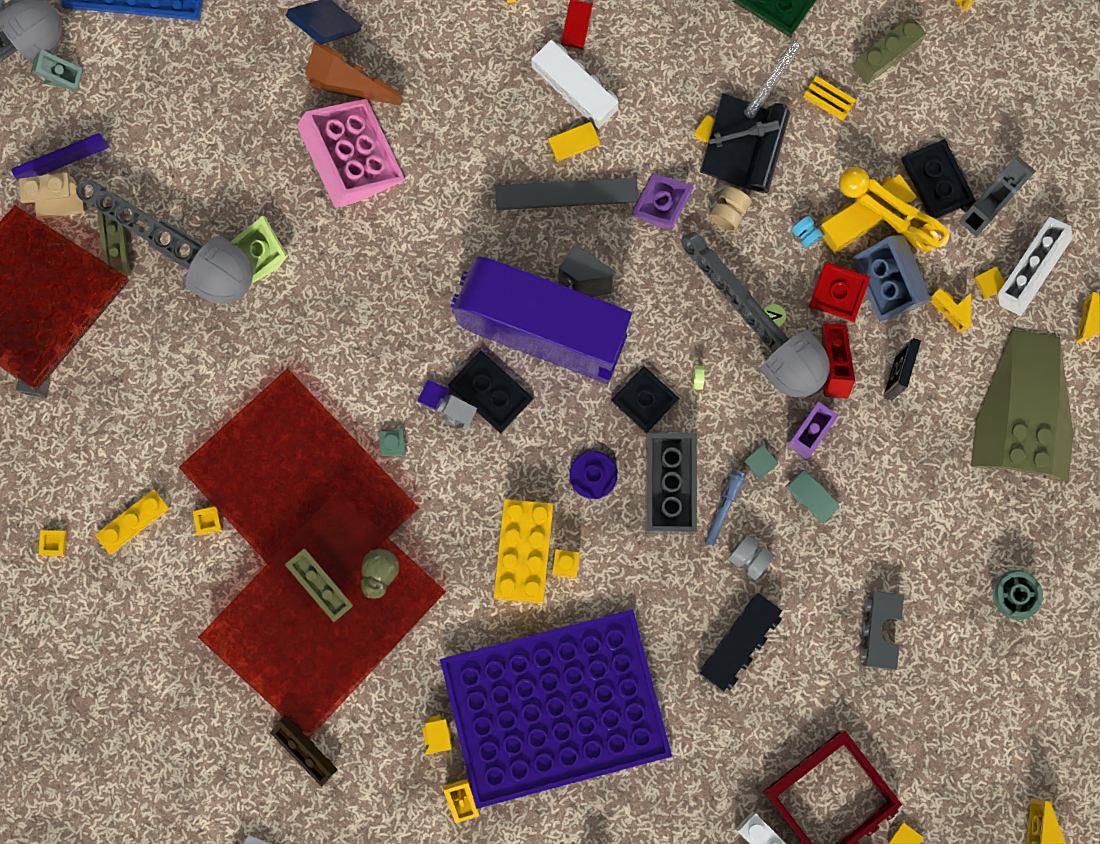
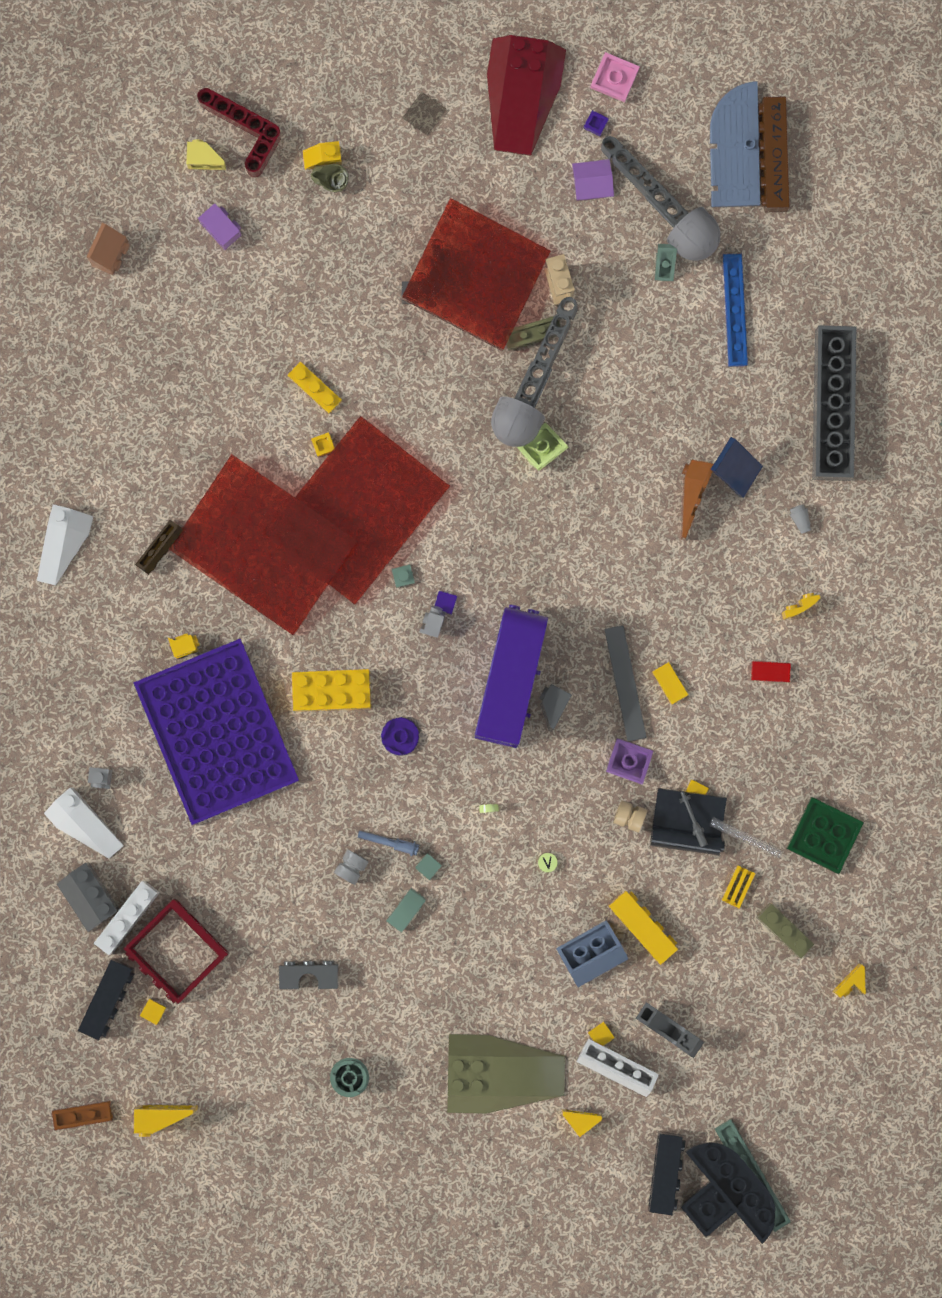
camera: 80 degrees right, 5 degrees up
dark purple tile [11,133,109,181] -> none
yellow tile [38,530,67,556] -> none
olive plate [285,548,353,622] -> none
bright pink slope [297,99,405,208] -> none
olive hair [361,548,399,599] -> none
yellow slope [443,778,479,823] -> none
black tile [448,350,534,434] -> none
white brick [531,40,619,129] -> none
yellow brick [552,549,580,579] -> none
black tile [611,366,680,434] -> none
dark grey brick [645,433,697,535] -> none
piece [681,232,830,397] -> none
black brick [698,593,782,692] -> none
medium lavender brick [787,401,839,459] -> none
medium azure wheel [791,216,824,249] -> none
red tile [808,261,871,322] -> none
red slope [822,323,855,399] -> none
yellow piece [839,167,950,252] -> none
black tile [883,338,921,401] -> none
black tile [901,139,976,219] -> none
yellow slope [930,288,971,334] -> none

